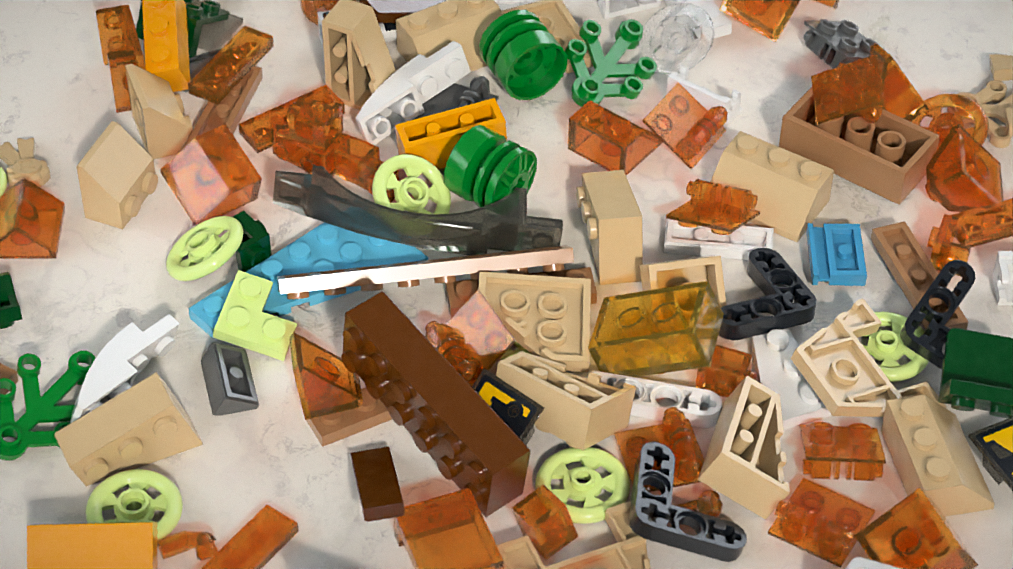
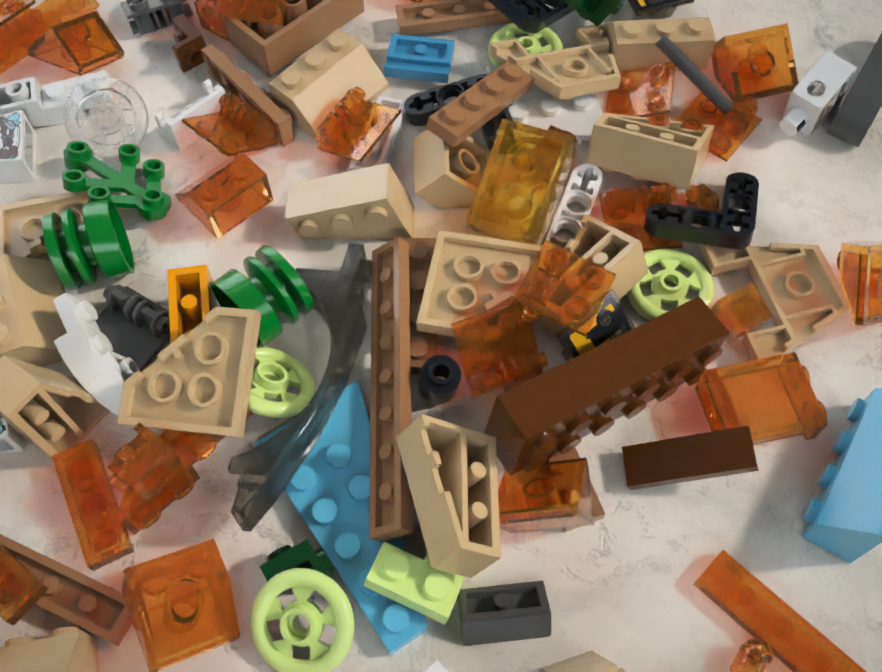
camera: 80 degrees left, 15 degrees up
none -> tan plate [117,307,261,438]
none -> reddish brown bracket [172,13,206,72]
none -> medium nougat plate [201,43,294,147]
none -> tan wedge [396,414,501,578]
none -> black brick [419,355,461,404]
none -> medium nougat plate [426,61,535,147]
none -> clear orange hinge [513,239,616,337]
none -> dark grey bar [655,35,735,116]

